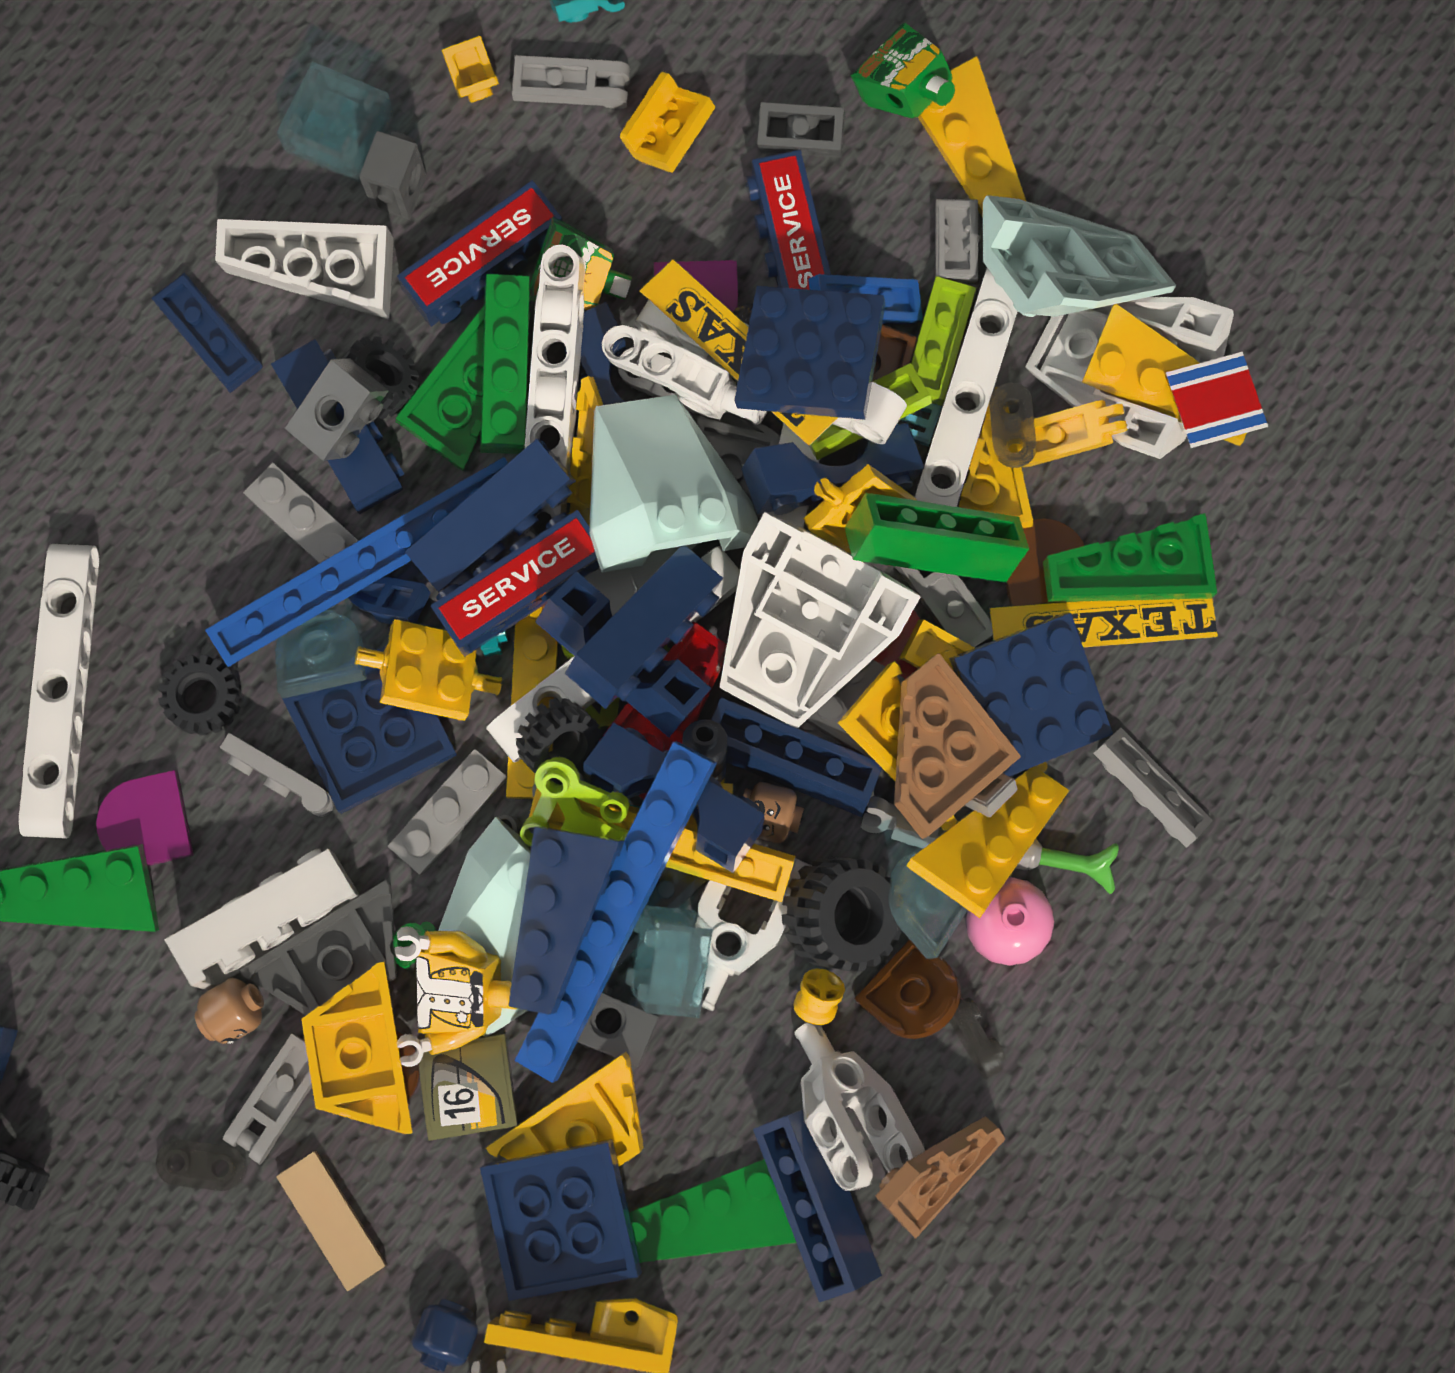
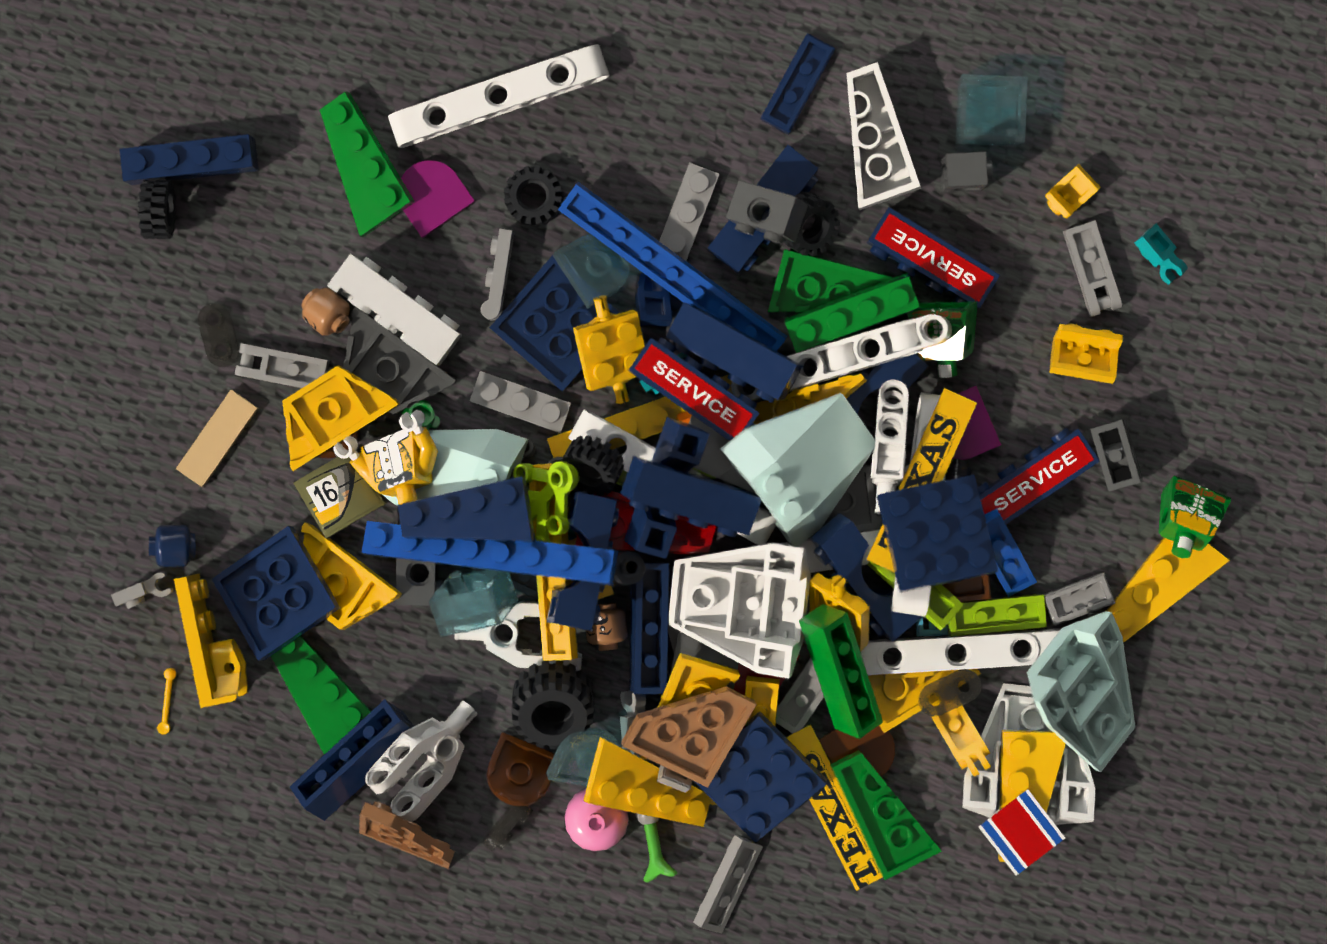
camera: 75 degrees right, 10 degrees up
yellow wheel [793,968,845,1025] -> none

